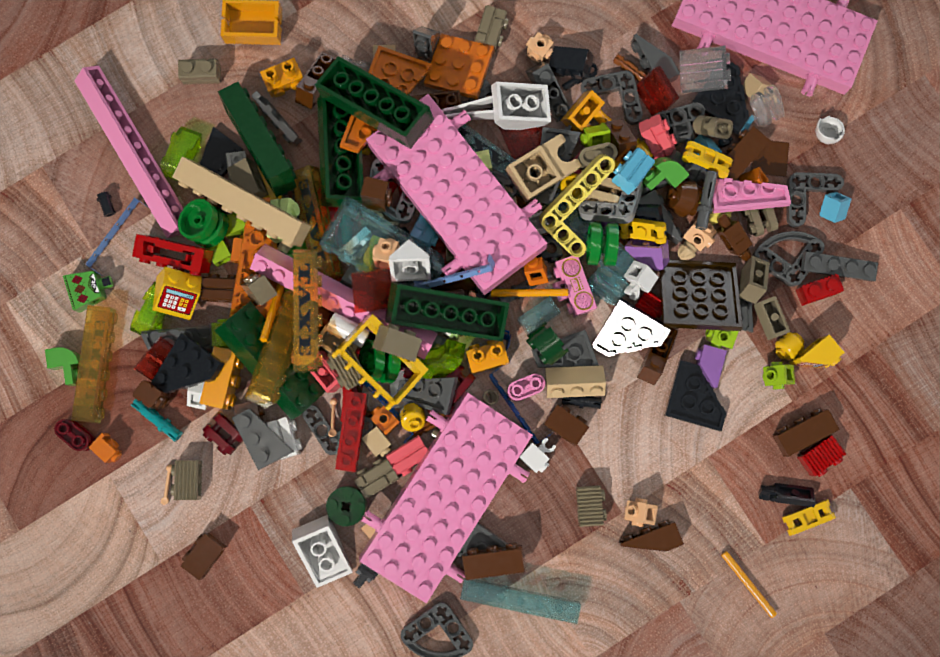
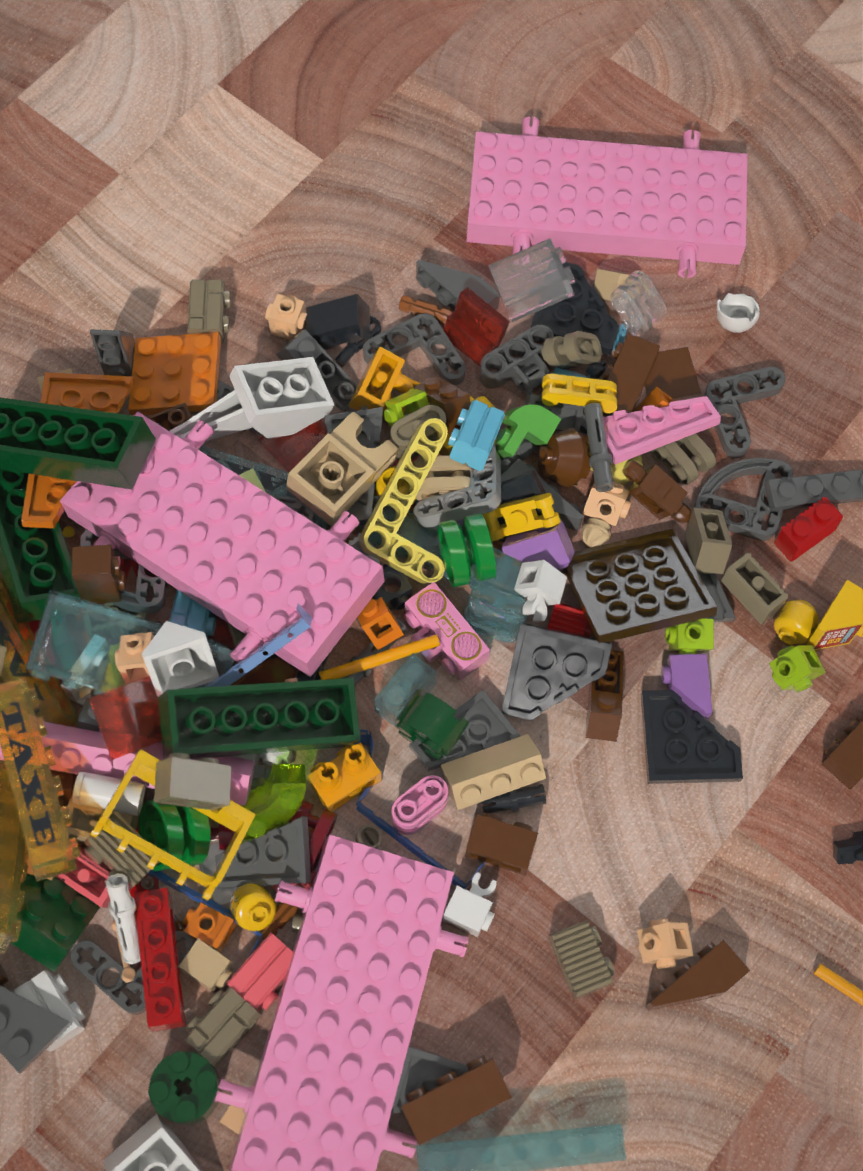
camera: 20 degrees left, 15 degrees down
coral brick [639,114,678,159] -> none
medium azure panel [819,191,852,223] -> none
none -> white pin [105,874,141,964]

